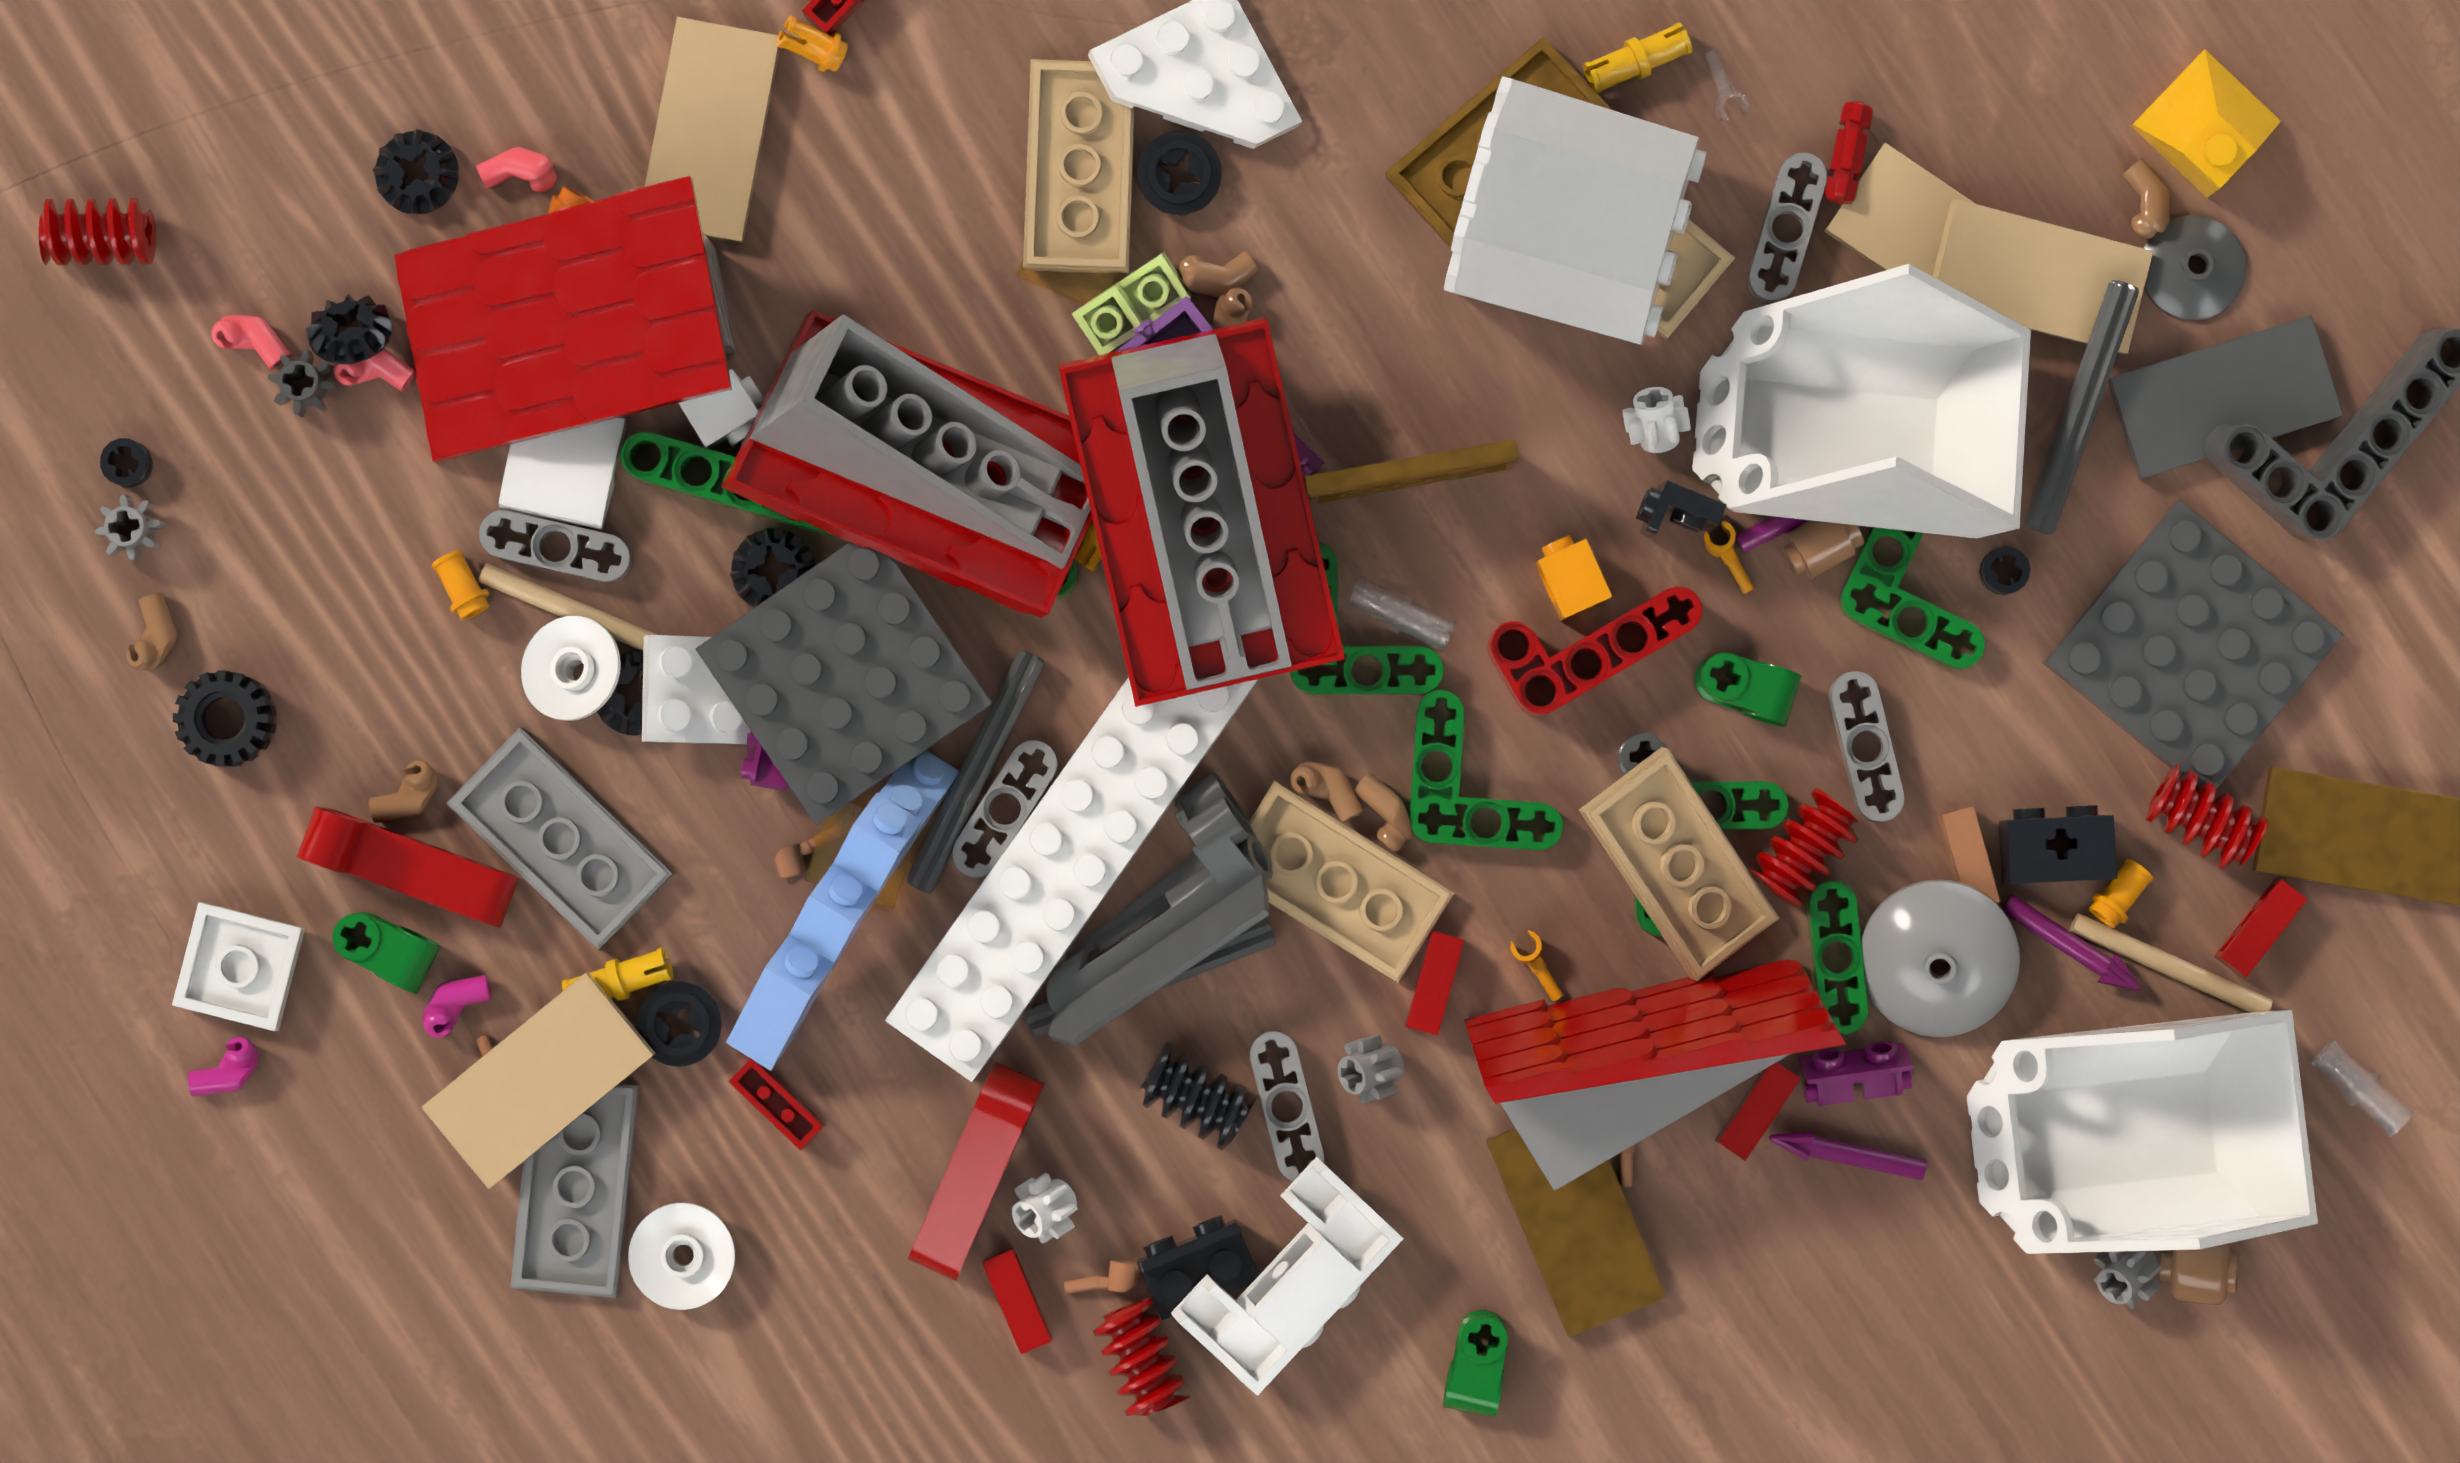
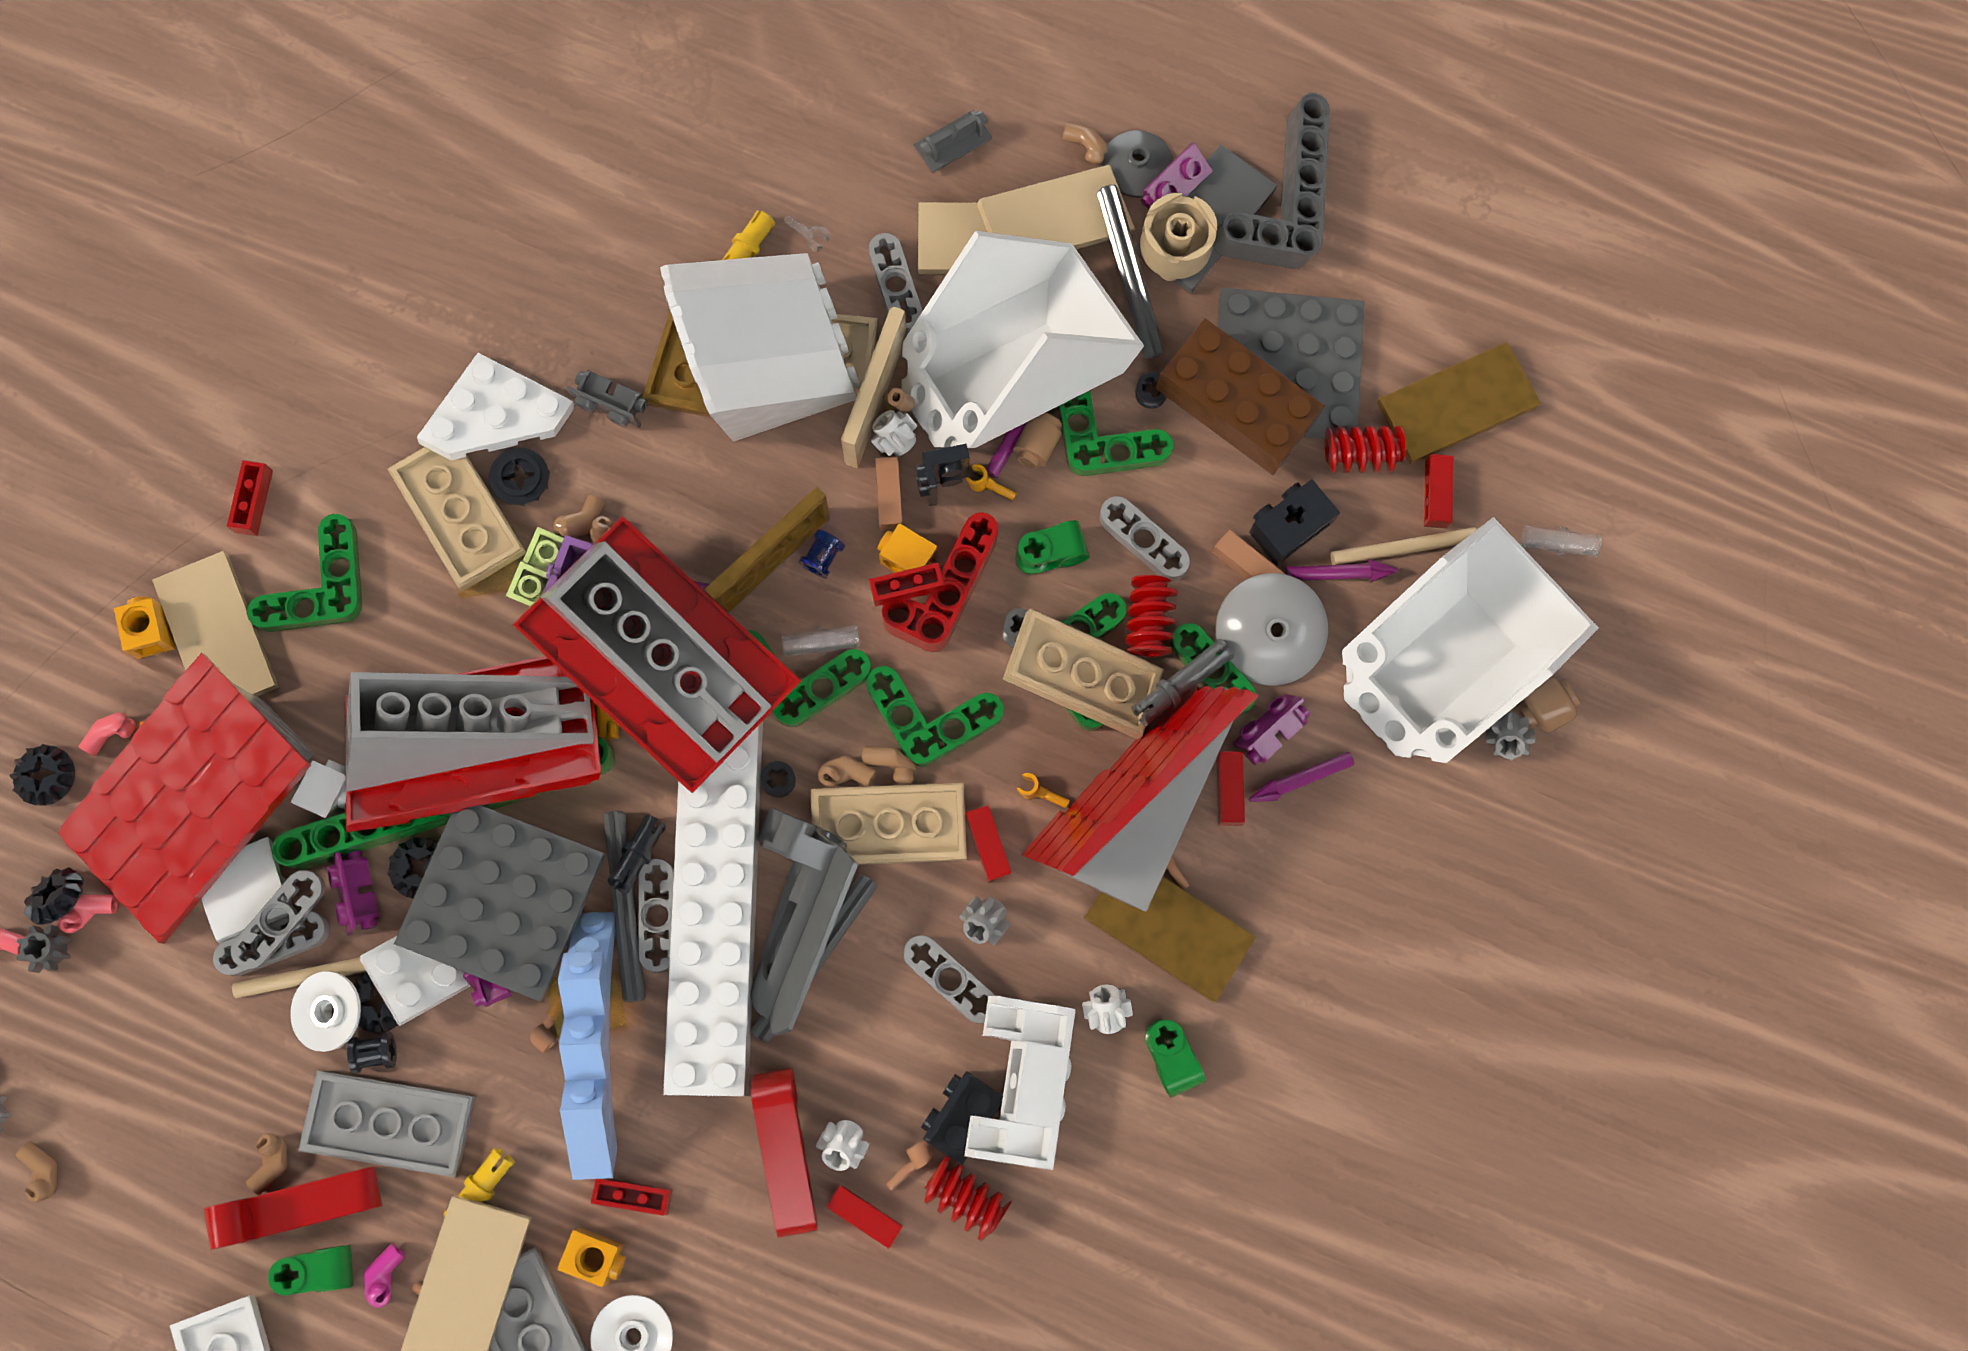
camera: 40 degrees left, 10 degrees down
black tyre [173,670,277,767] -> none
light orange pin [431,549,490,621] -> none
black gear [636,981,723,1067] -> none
light orange pin [776,15,848,72] -> none
black piece [1139,1042,1258,1150] -> none
red axle [1824,101,1874,205] -> none
light orange pin [2089,858,2154,928] -> none
yellow slope [2131,49,2281,198] -> none
none -> light orange brick [114,596,175,659]
none -> light grey beam [231,871,325,969]
none -> green beam [247,513,362,632]
none -> magenta hinge [327,851,380,936]
none -> black bush [347,1032,397,1073]
none -> light orange brick [557,1228,626,1287]
none -> dark grey hinge [566,370,648,428]
none -> black pin [607,815,666,893]
none -> black bush [760,761,796,798]
none -> clear blue bush [798,529,846,579]
none -> tan tile [841,307,906,469]
none -> red piece [869,563,944,607]
none -> nougat piece [875,457,903,531]
none -> medium nougat arm [883,387,915,413]
none -> dark grey hinge [914,110,992,174]
none -> white gear [1082,984,1133,1034]
none -> dark grey pin [1131,639,1234,726]
none -> tan brick [1140,193,1217,281]
none -> hinge [1141,142,1213,209]
none -> reddish brown brick [1156,318,1325,476]

